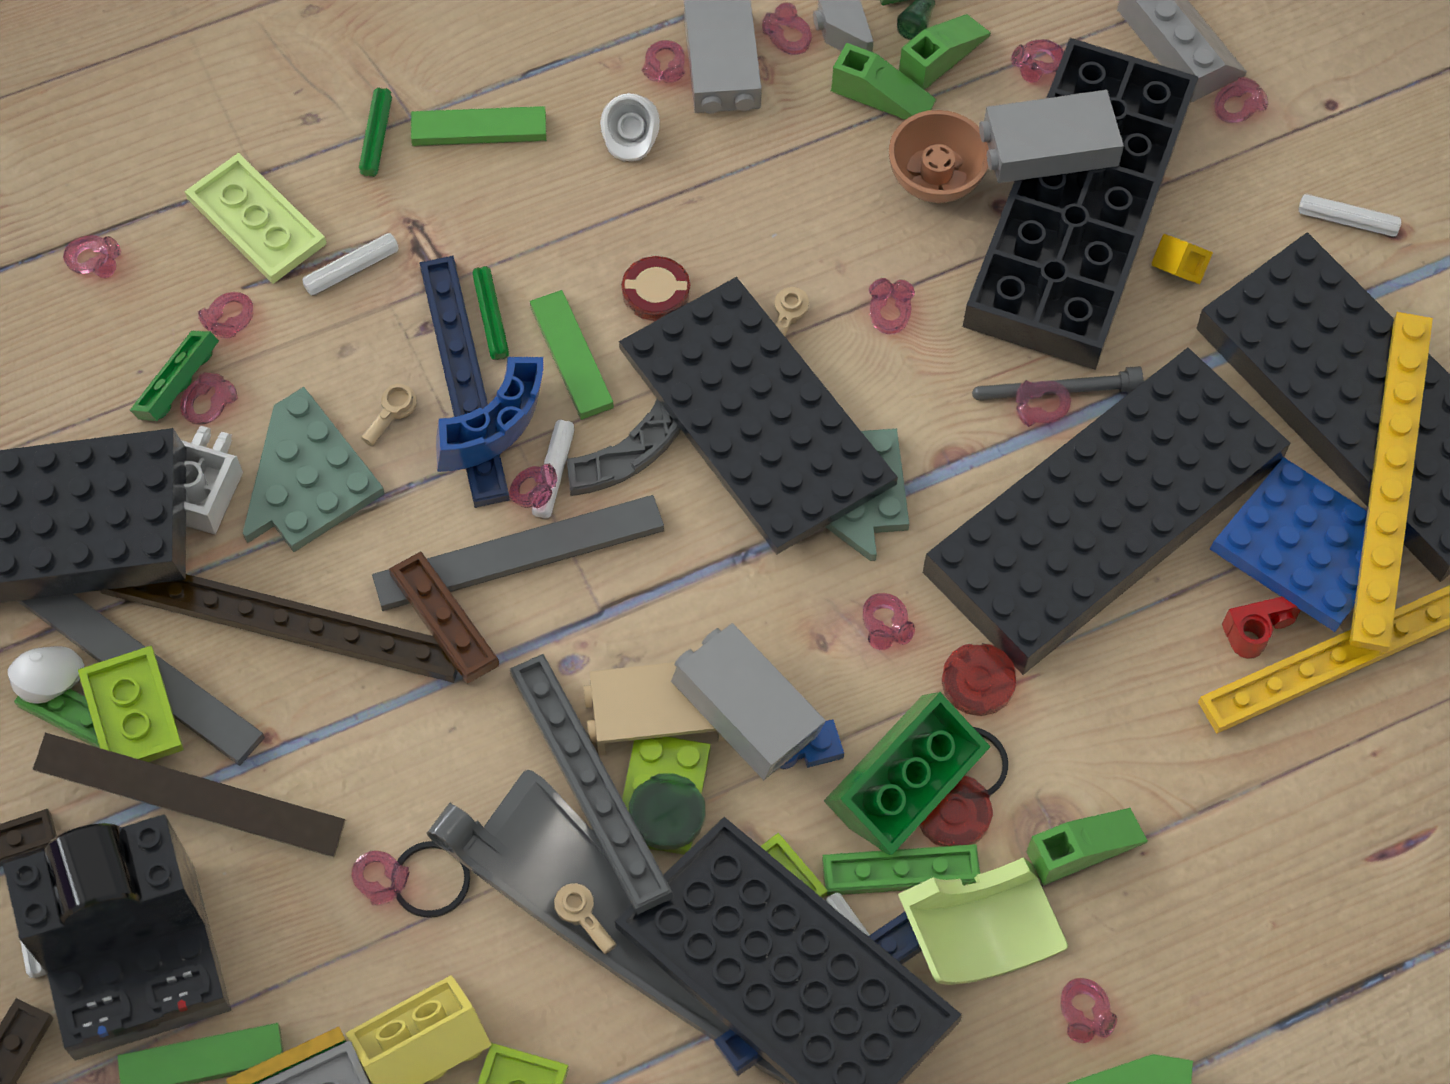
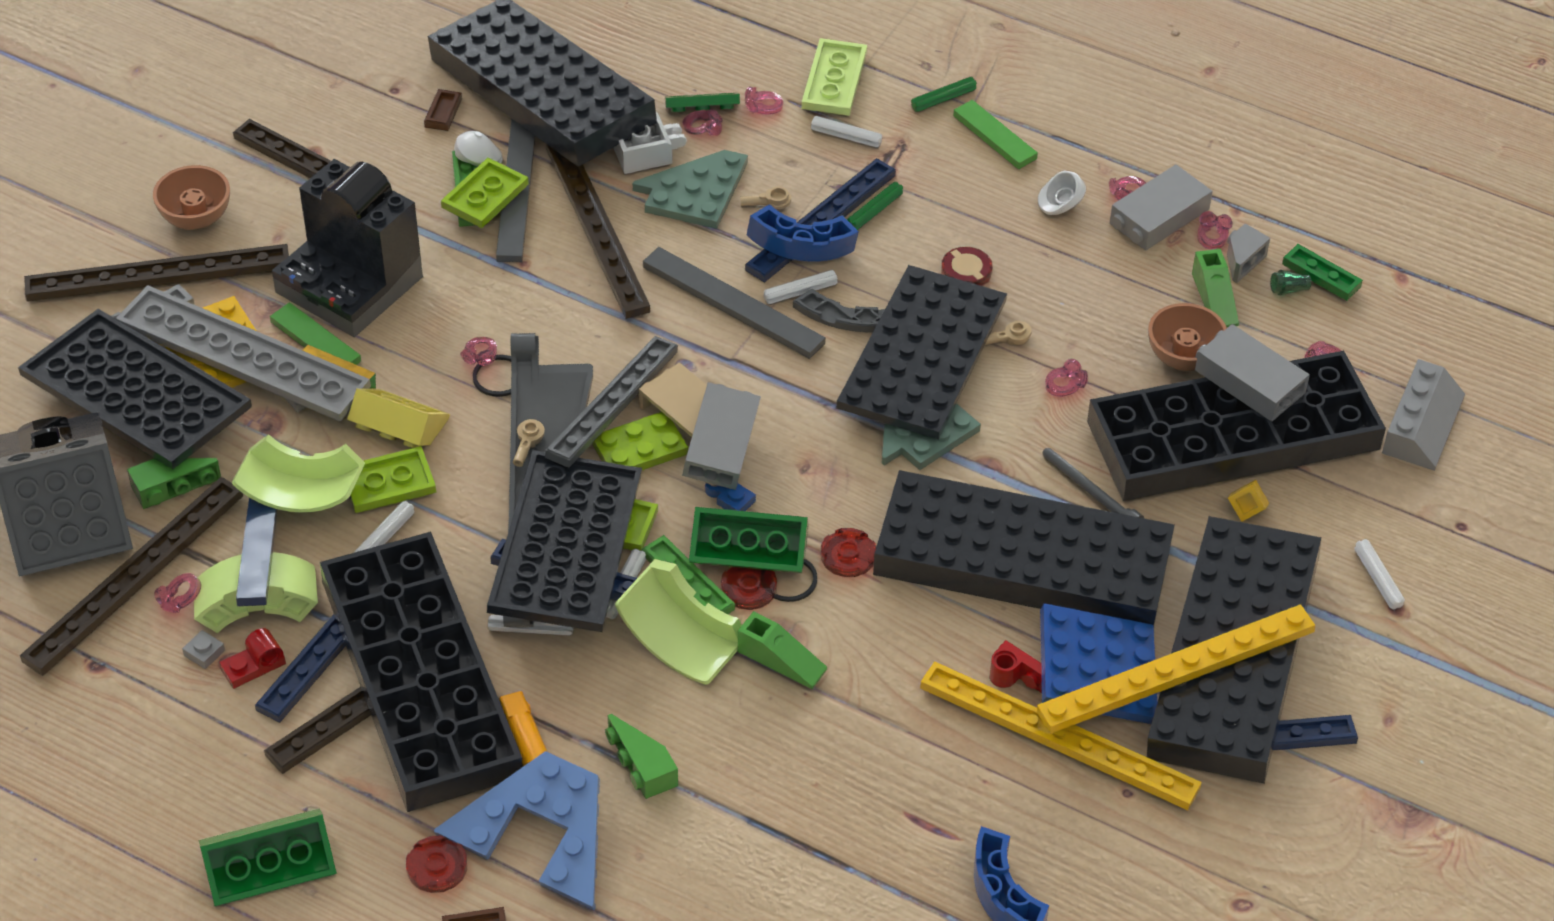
camera: 55 degrees right, 15 degrees down
dark brown tile [32,732,346,857] -> none
clear pink piece [63,235,121,278] -> none
reddish brown tile [389,551,499,684] -> none
clear pink piece [509,463,557,508] -> none
bright green tile [530,290,614,420] -> none
clear green tile [629,773,705,850] -> none
clear pink piece [863,593,915,650] -> none
bright green slope [899,14,991,90] -> none
clear pink piece [1016,380,1071,427] -> none
clear pink piece [1060,978,1117,1043] -> none
clear pink piece [1214,77,1268,123] -> none

